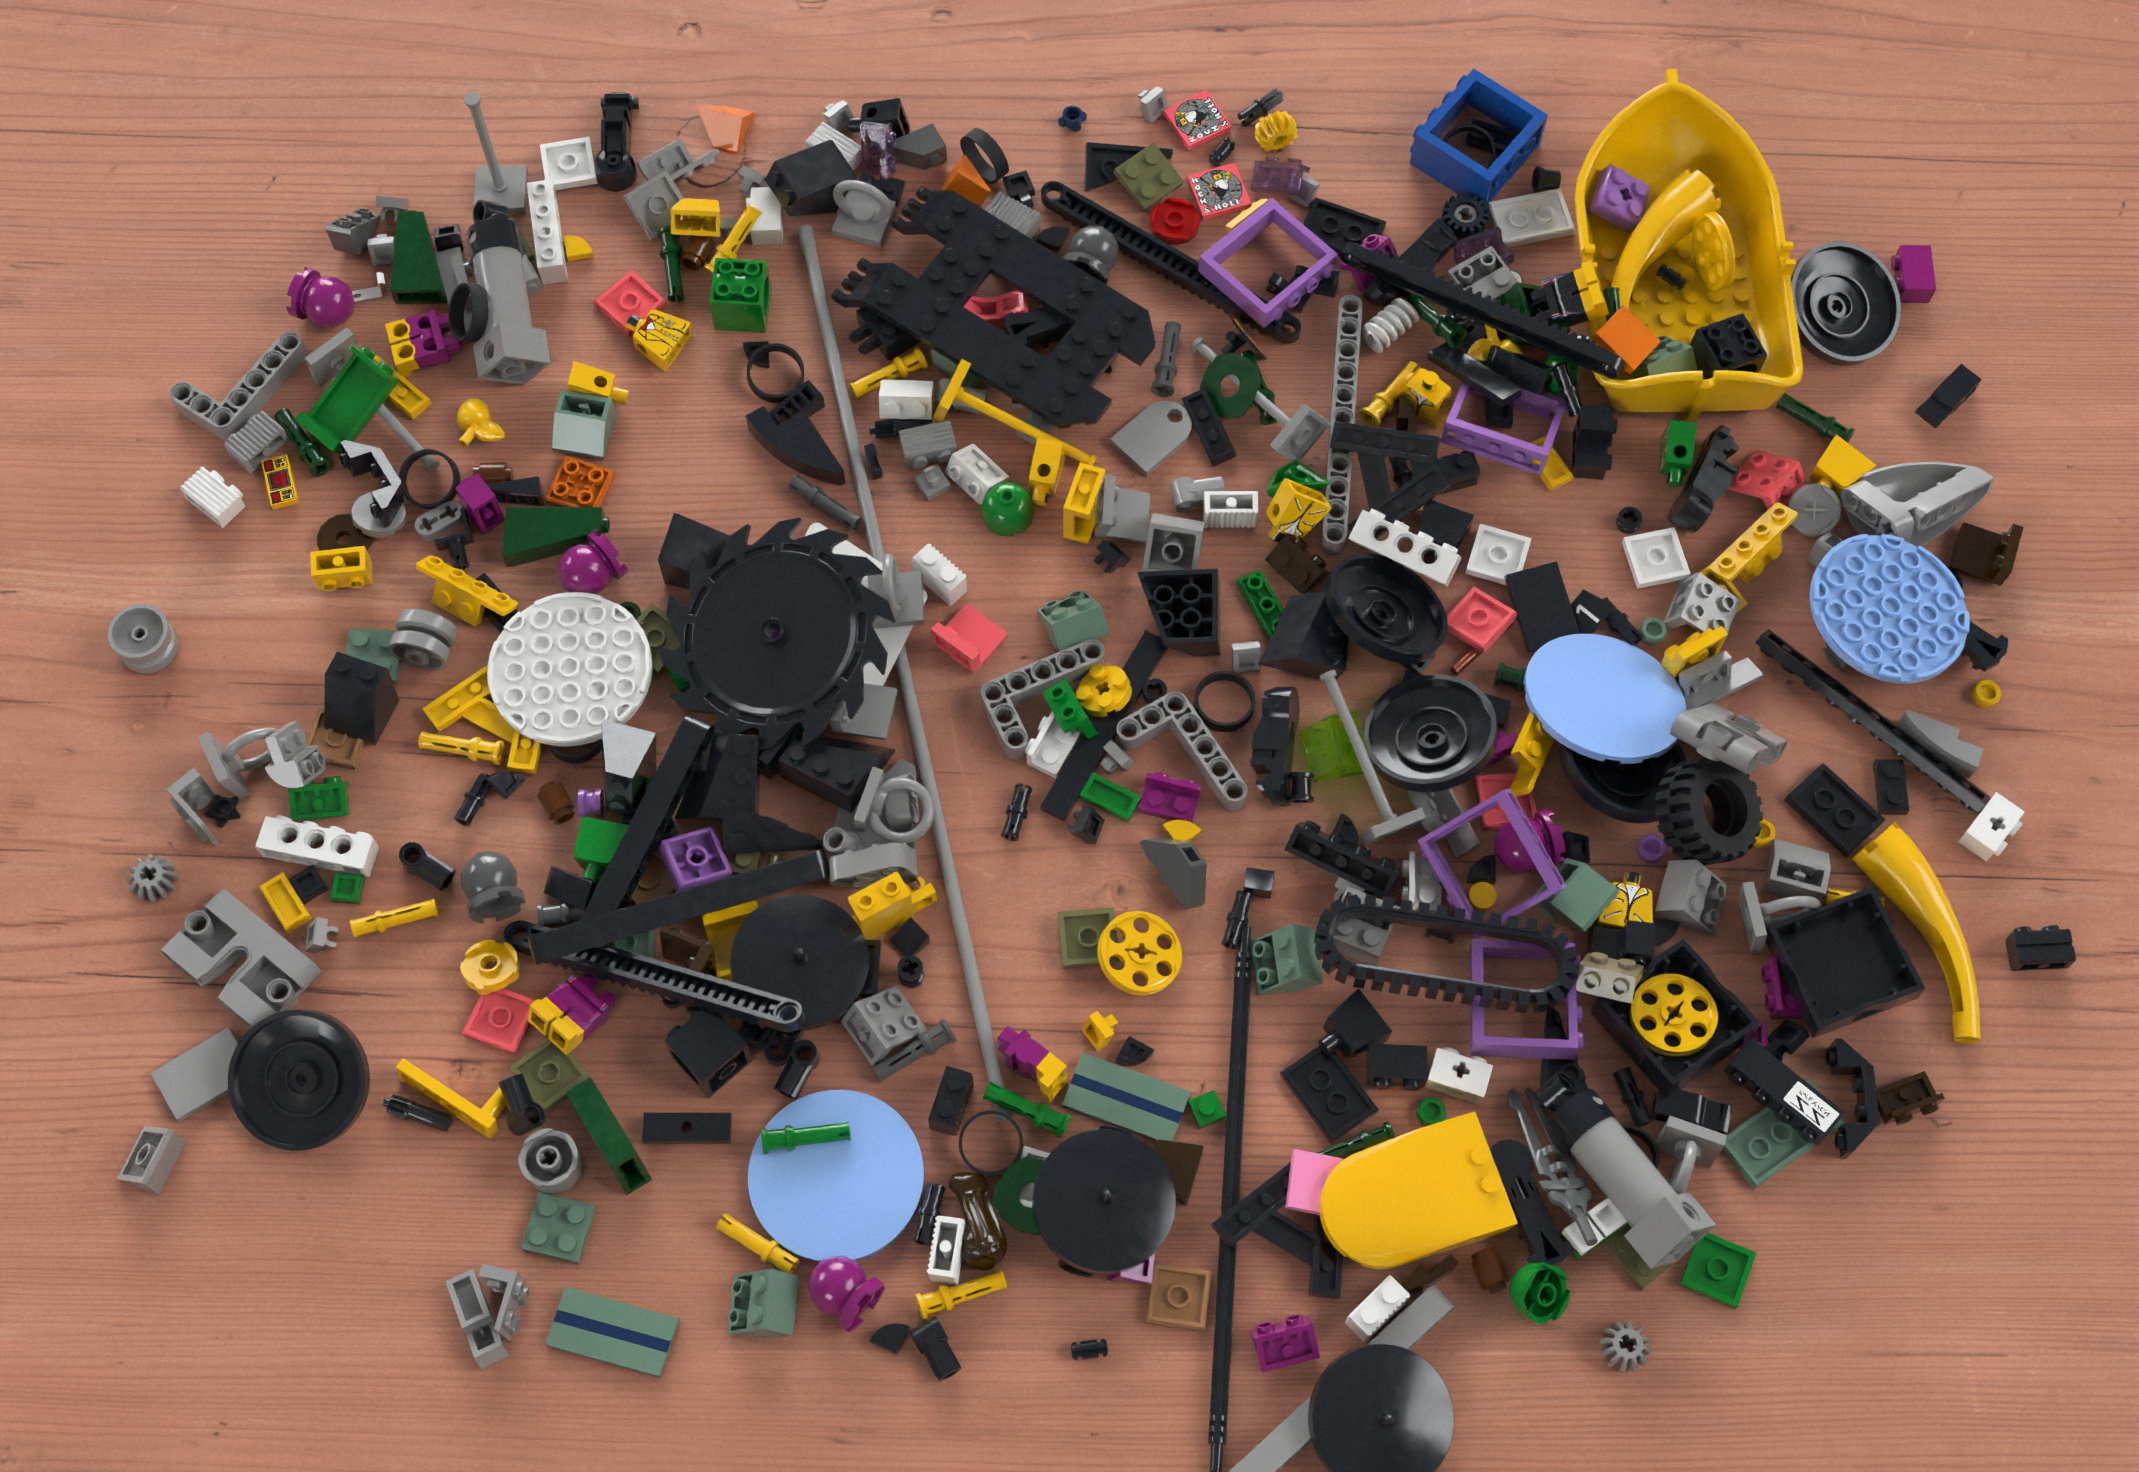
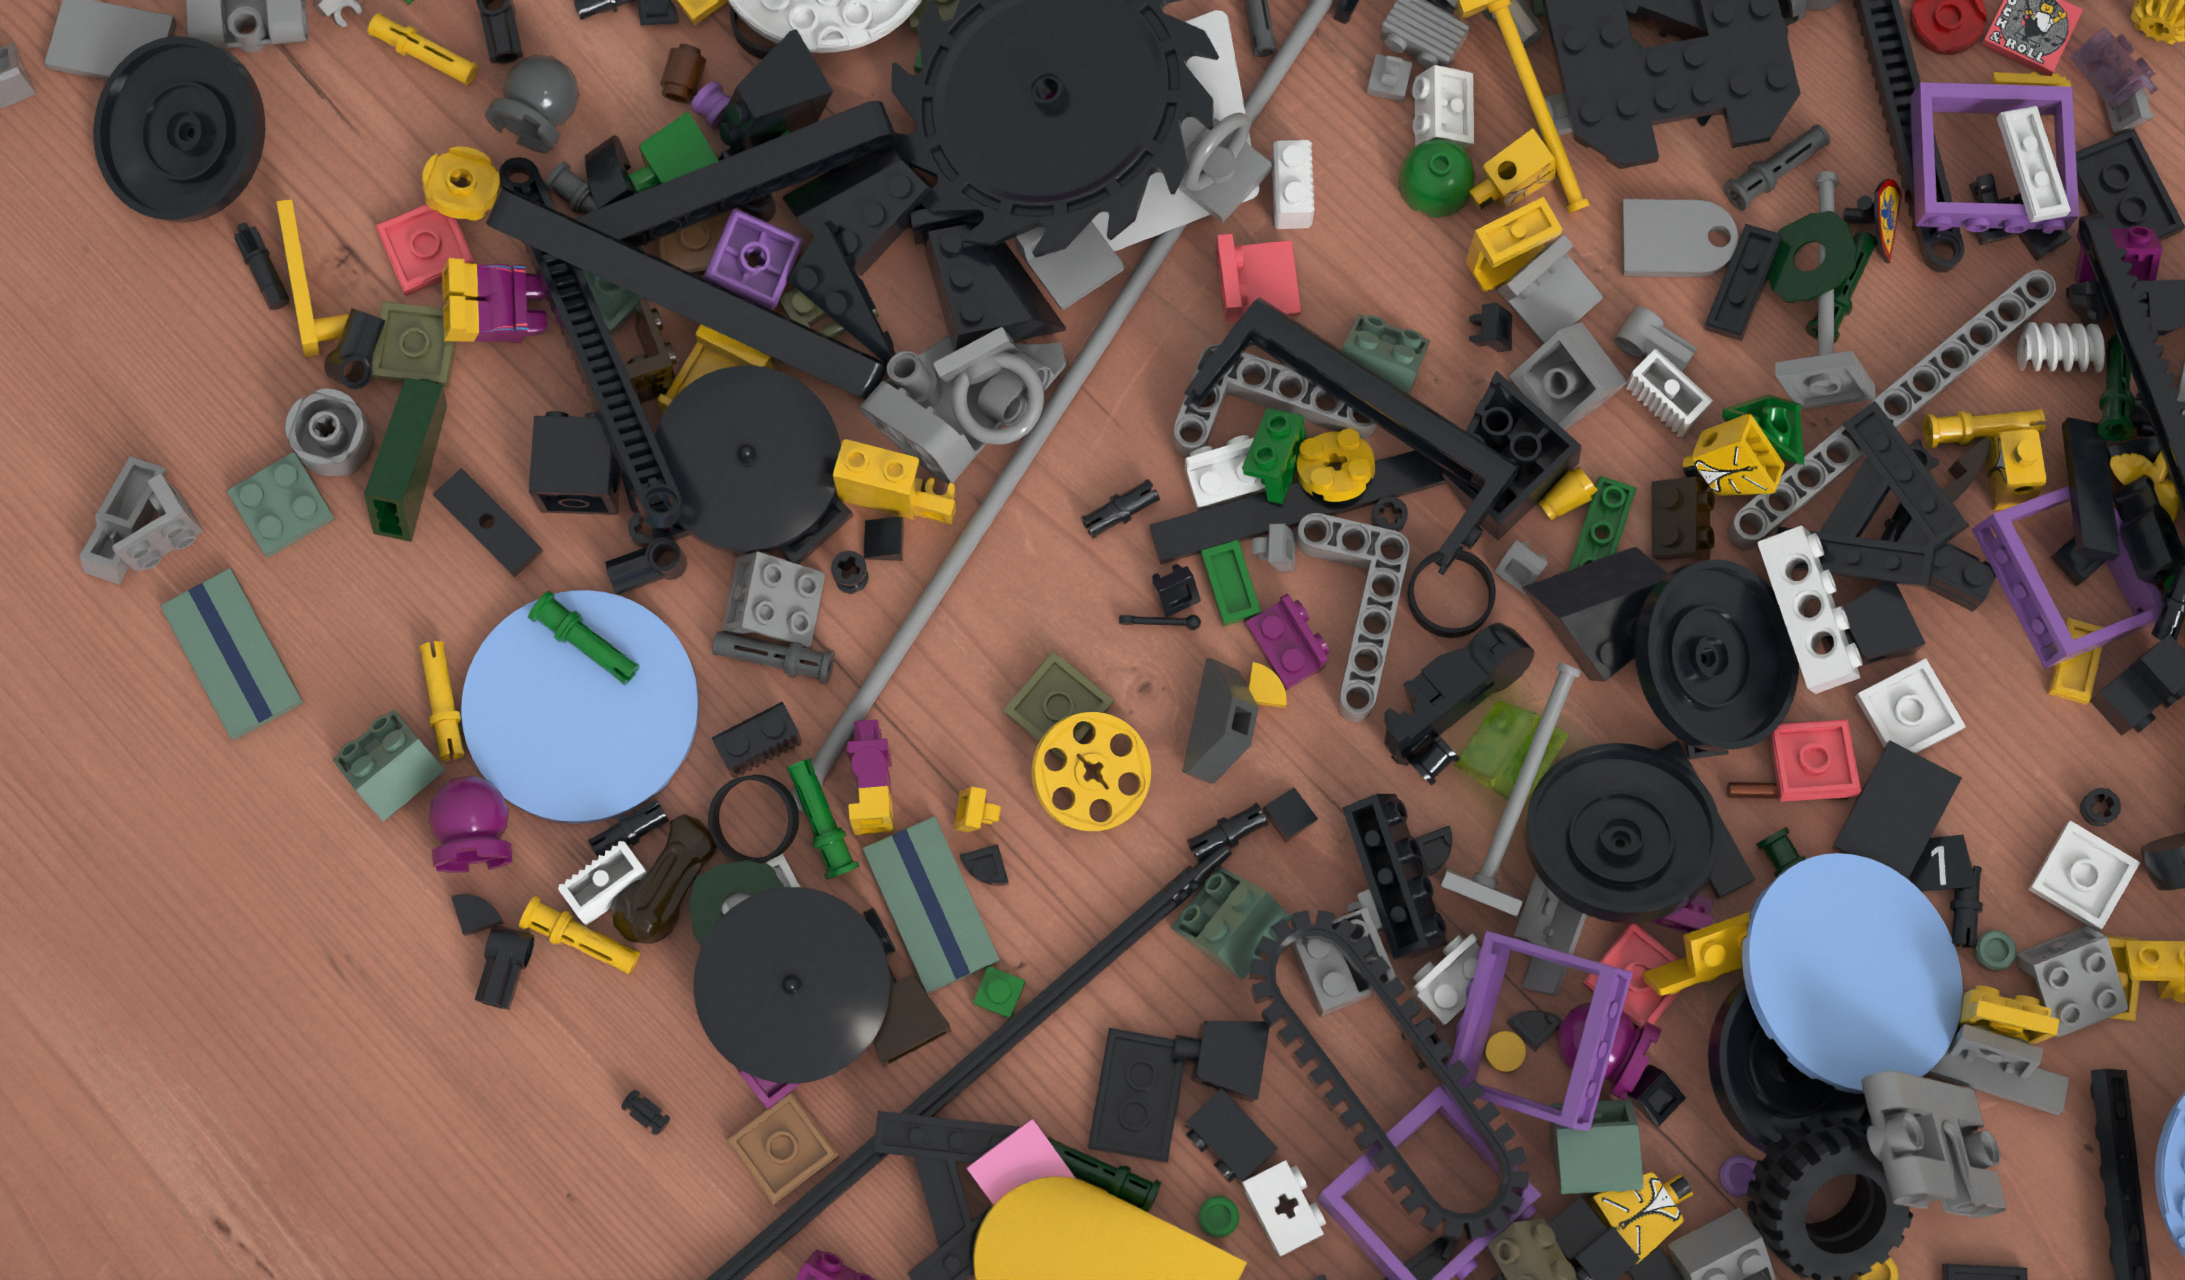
camera: 45 degrees right, 10 degrees up
none -> black hinge [1119,615,1201,630]
none -> black piece [1184,297,1520,575]
none -> yellow cone [1538,467,1598,521]
none -> white tile [1997,106,2071,223]

